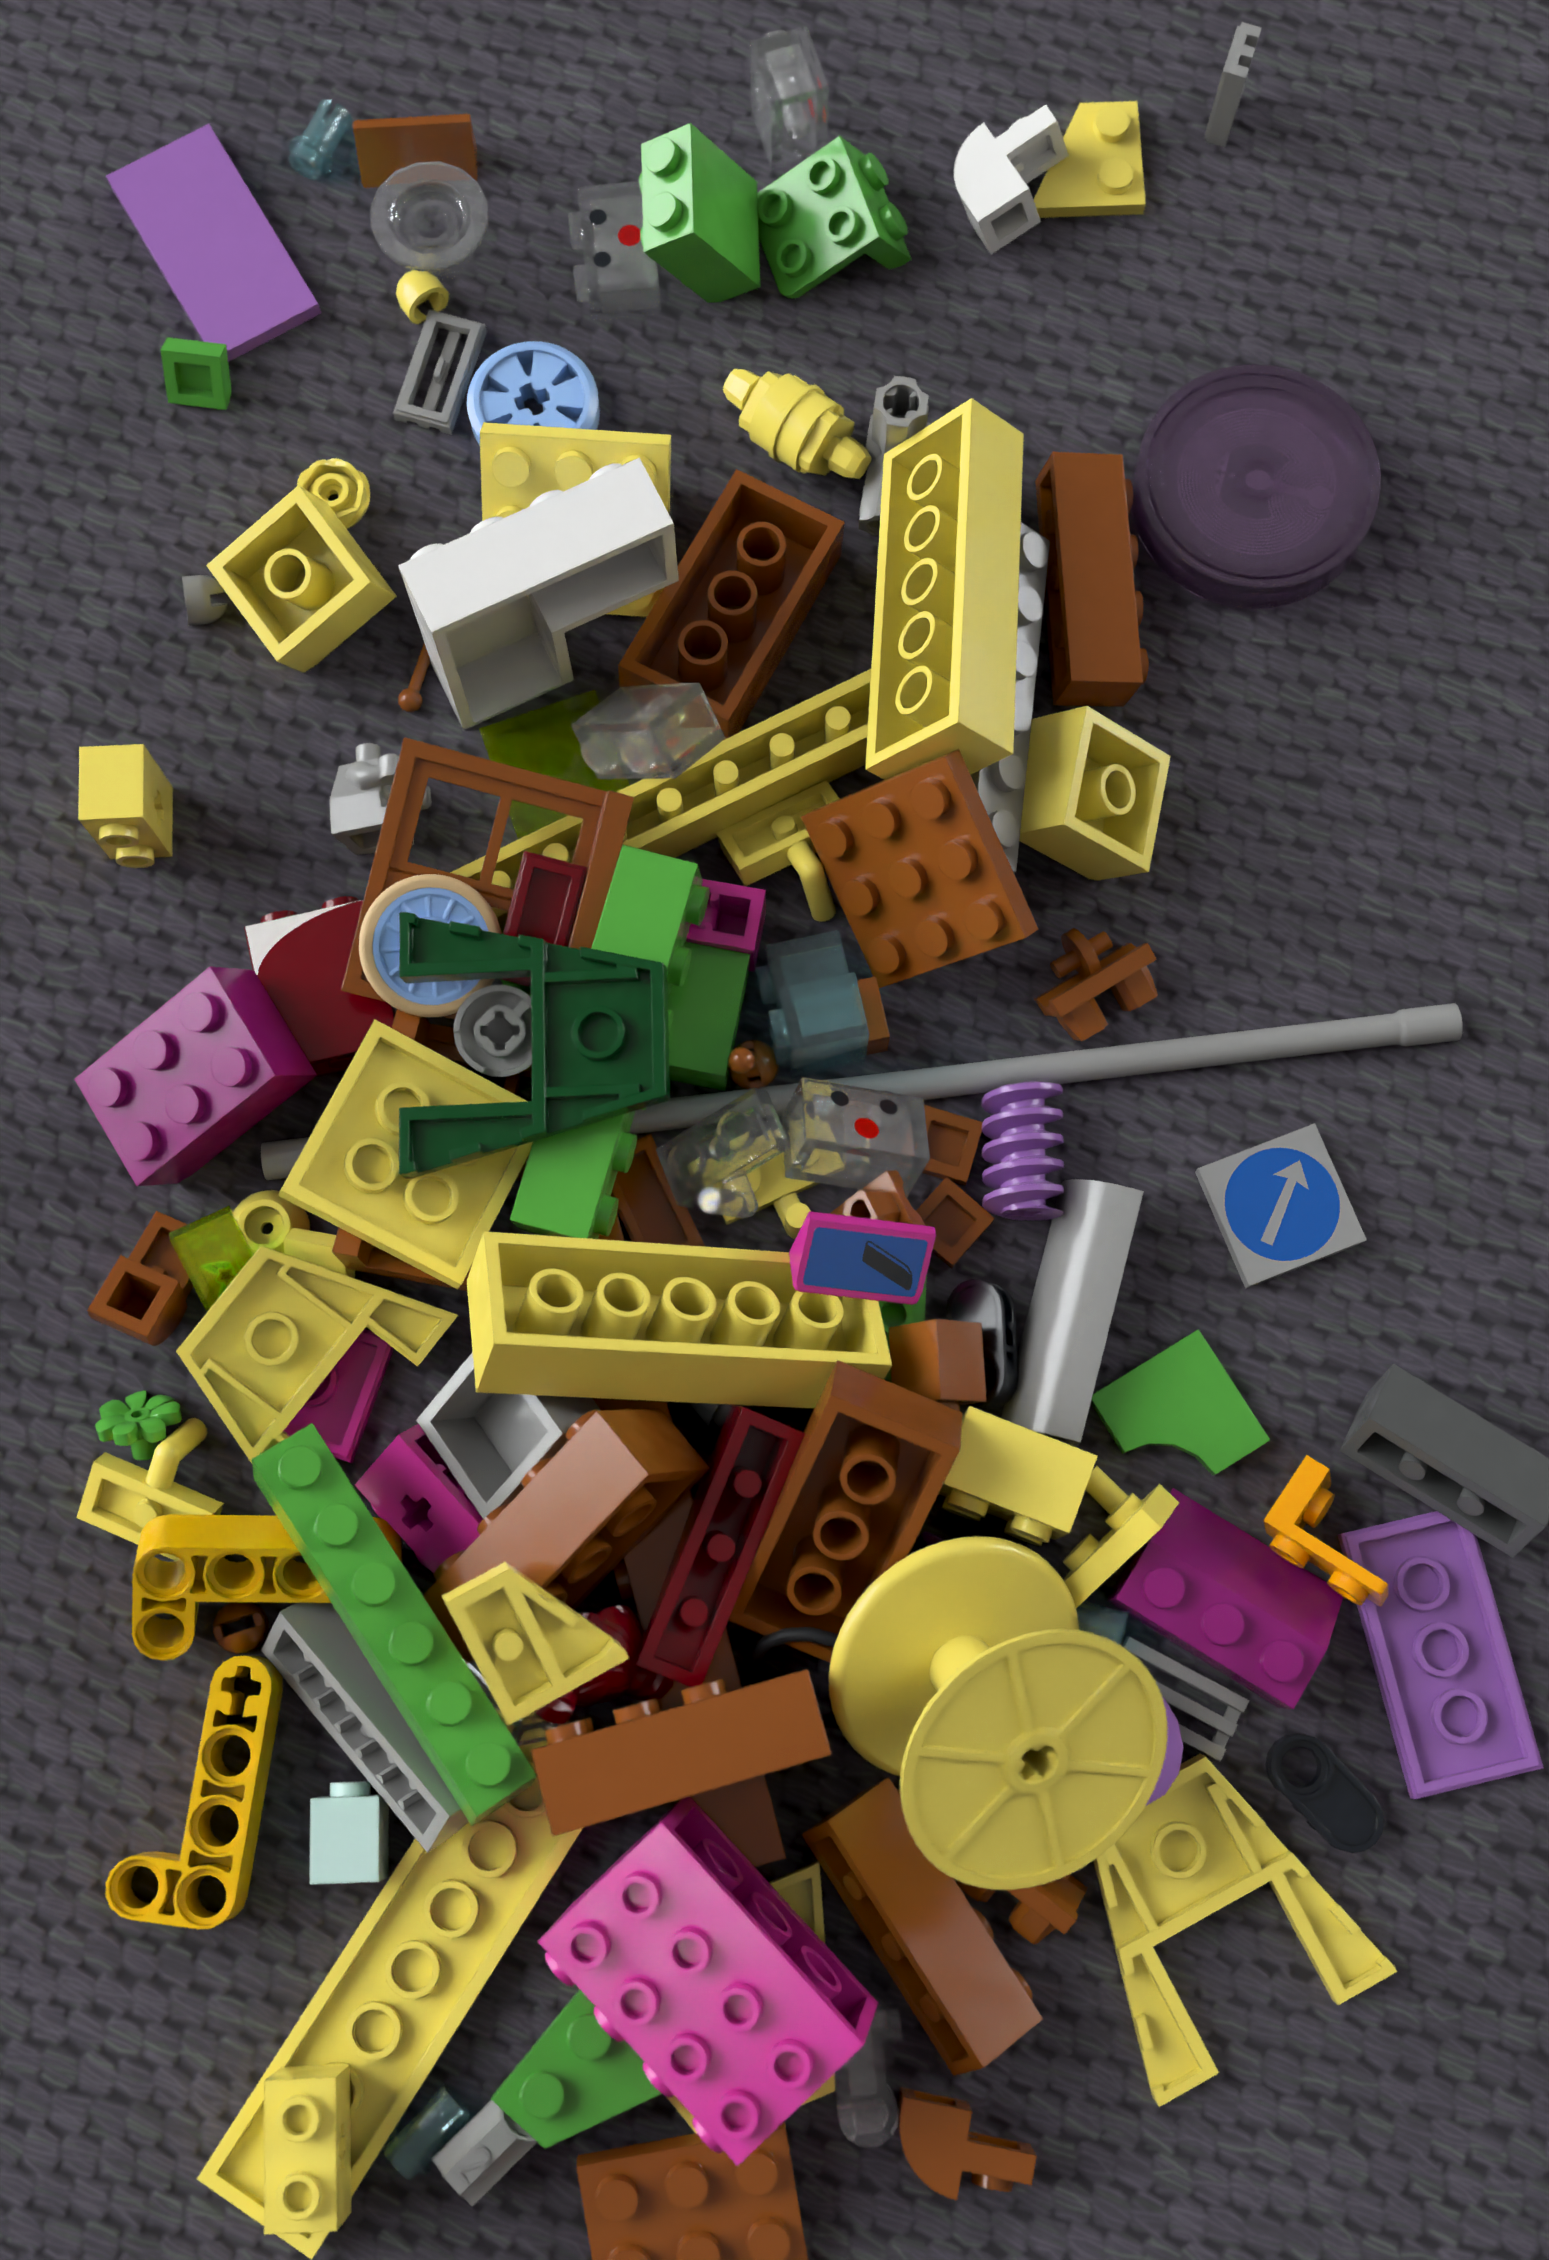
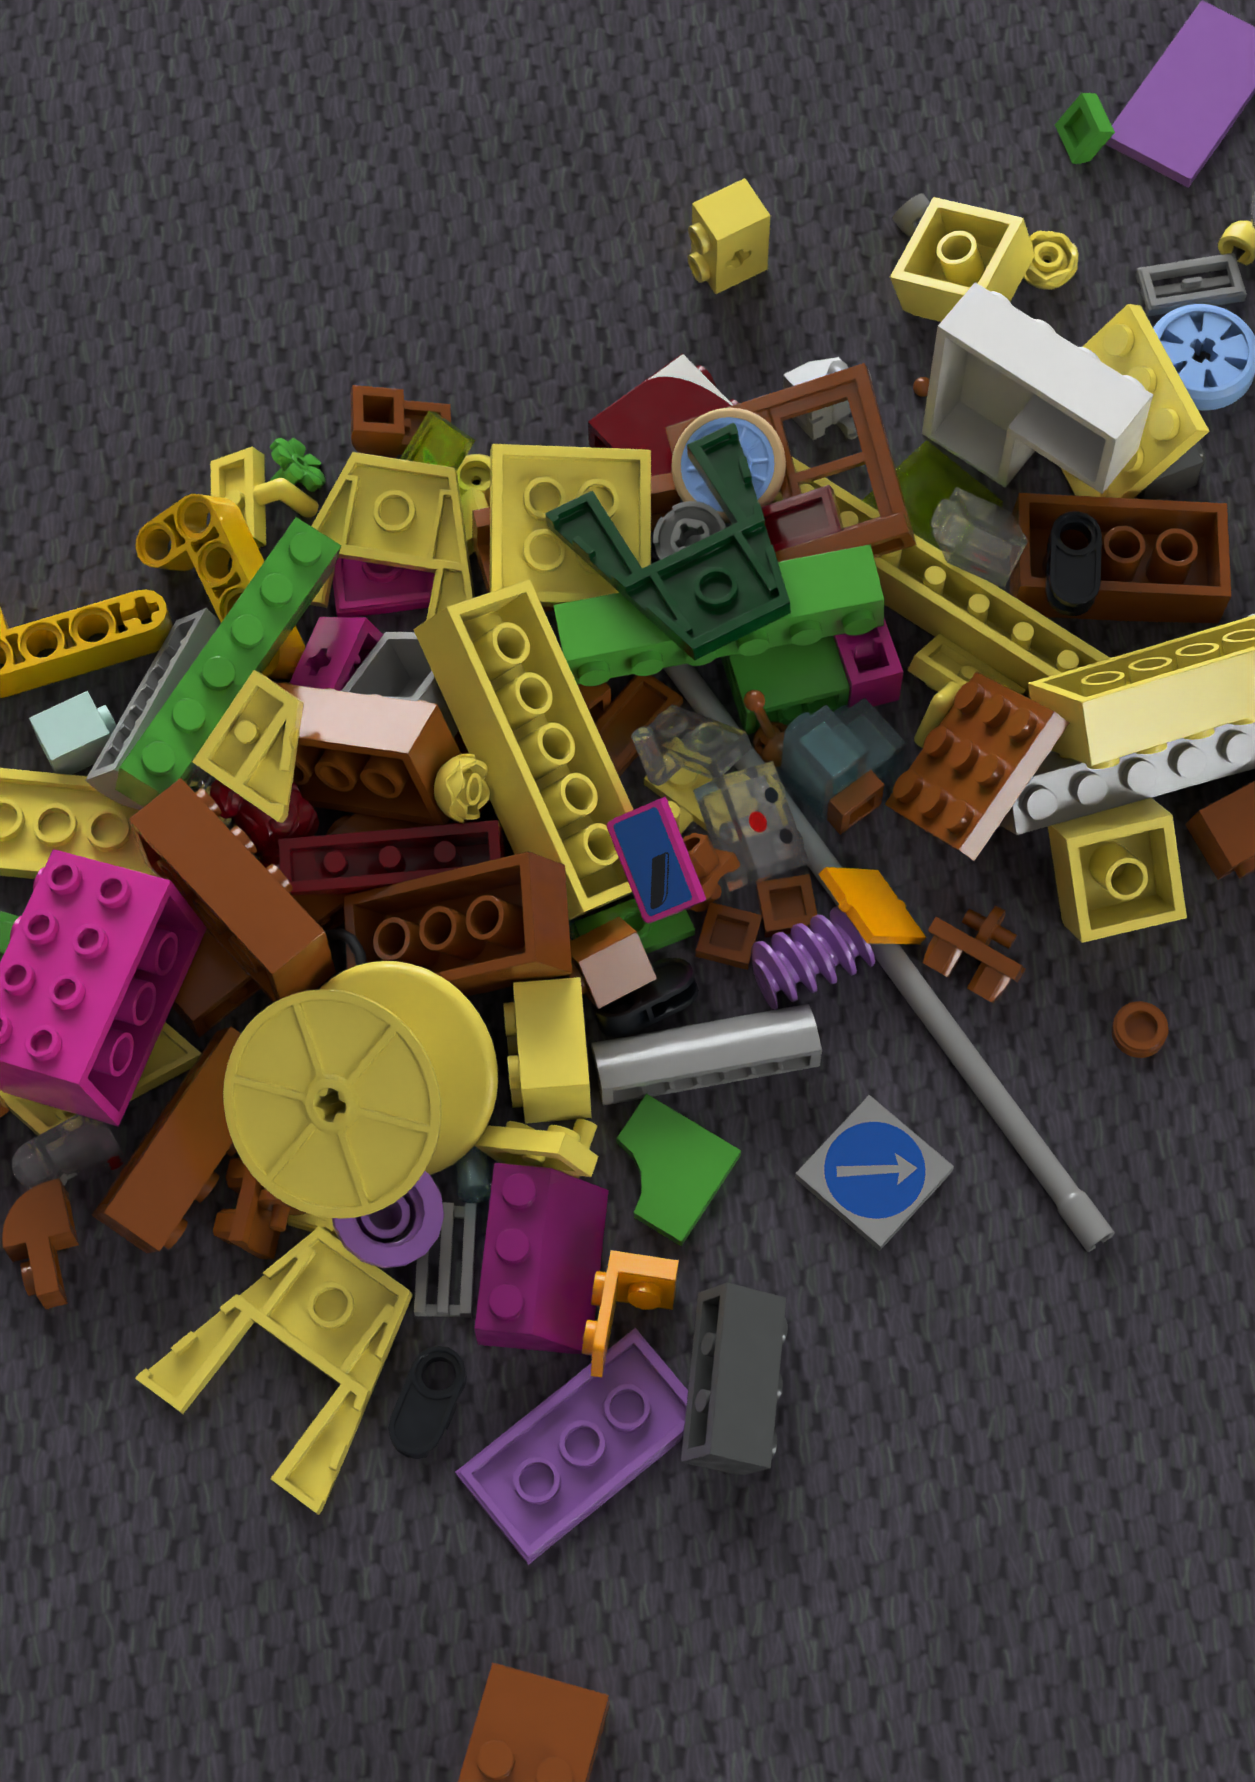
camera: 65 degrees right, 10 degrees down
magenta brick [74,966,317,1186] -> none
dark orange hinge [213,1602,269,1654] -> none
none -> light yellow plate [434,753,490,823]
none -> light orange piece [818,867,927,945]
none -> black piece [1045,511,1102,616]
none -> dark orange tile [1111,1001,1168,1058]

